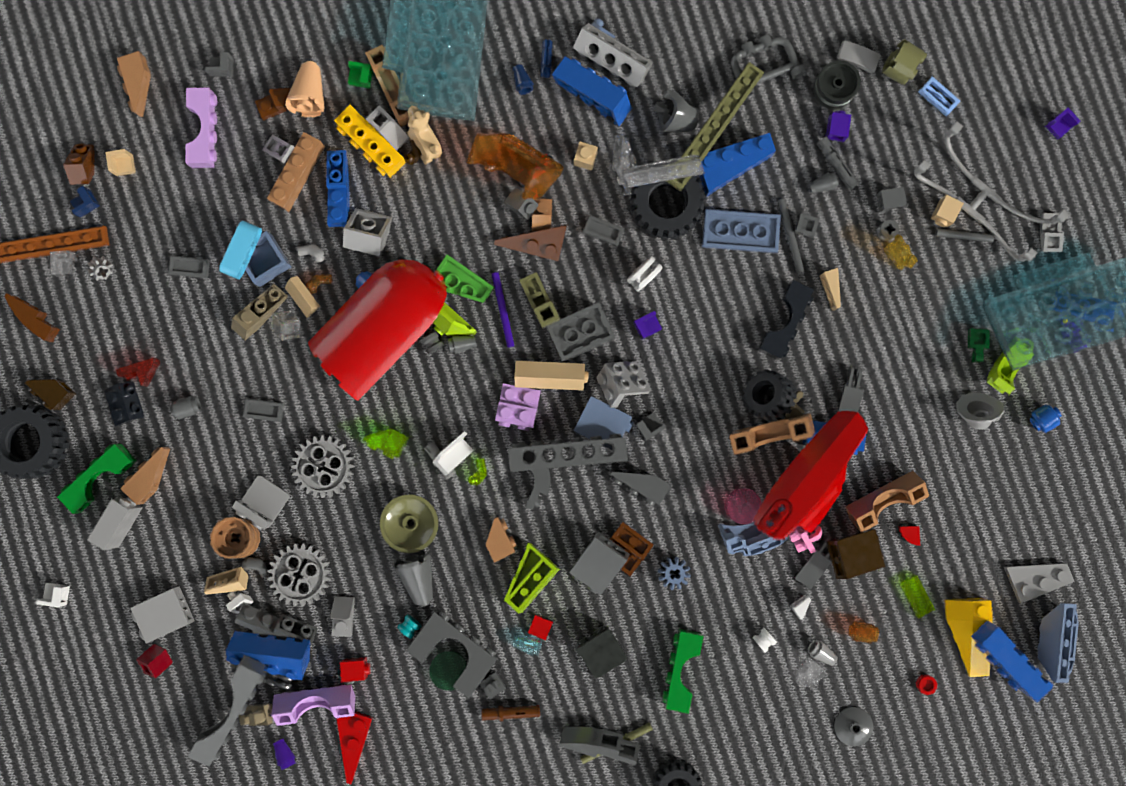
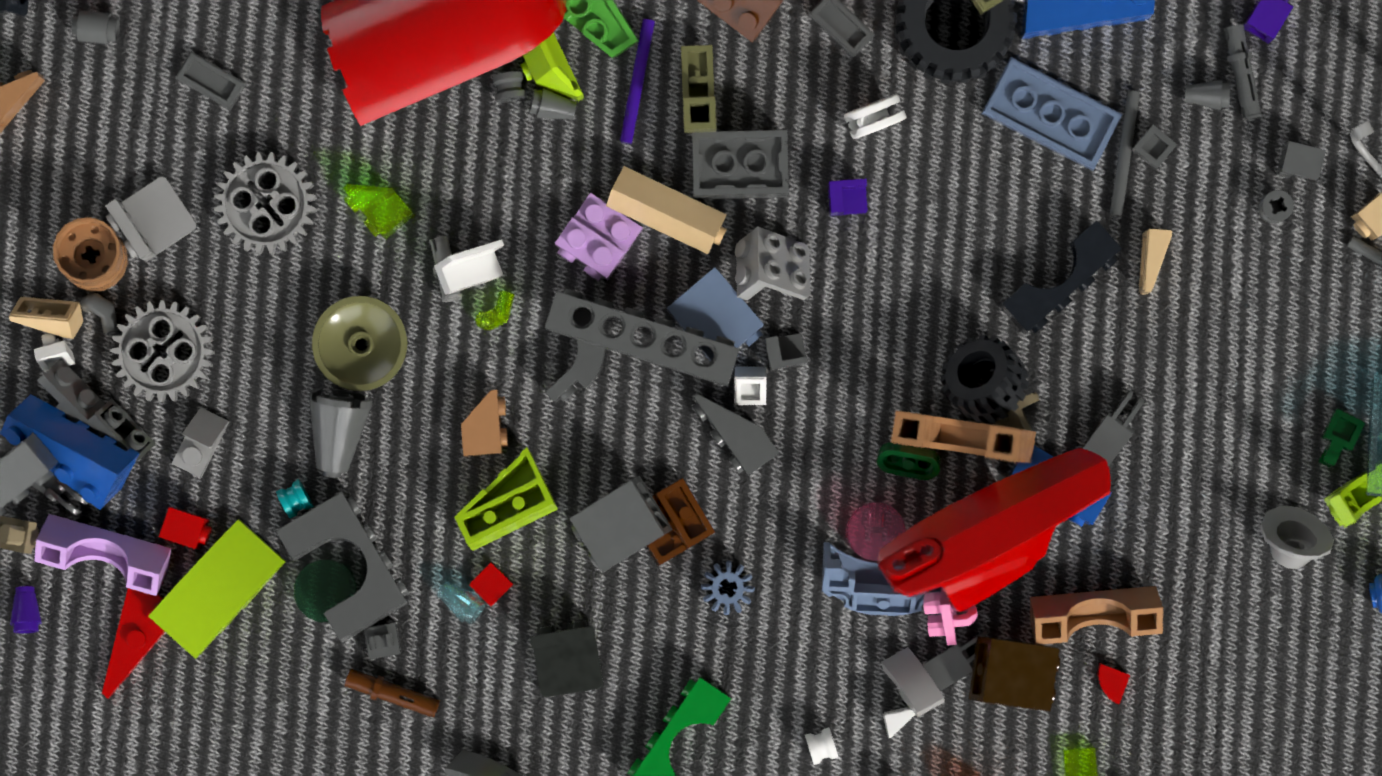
camera: 20 degrees right, 0 degrees up
clear yellow hips [884,234,918,271] -> none
none -> lime slope [148,519,286,659]
none -> white slope [734,366,767,405]
none -> dark green plate [877,442,941,480]
none -> light grey slope [881,647,945,717]

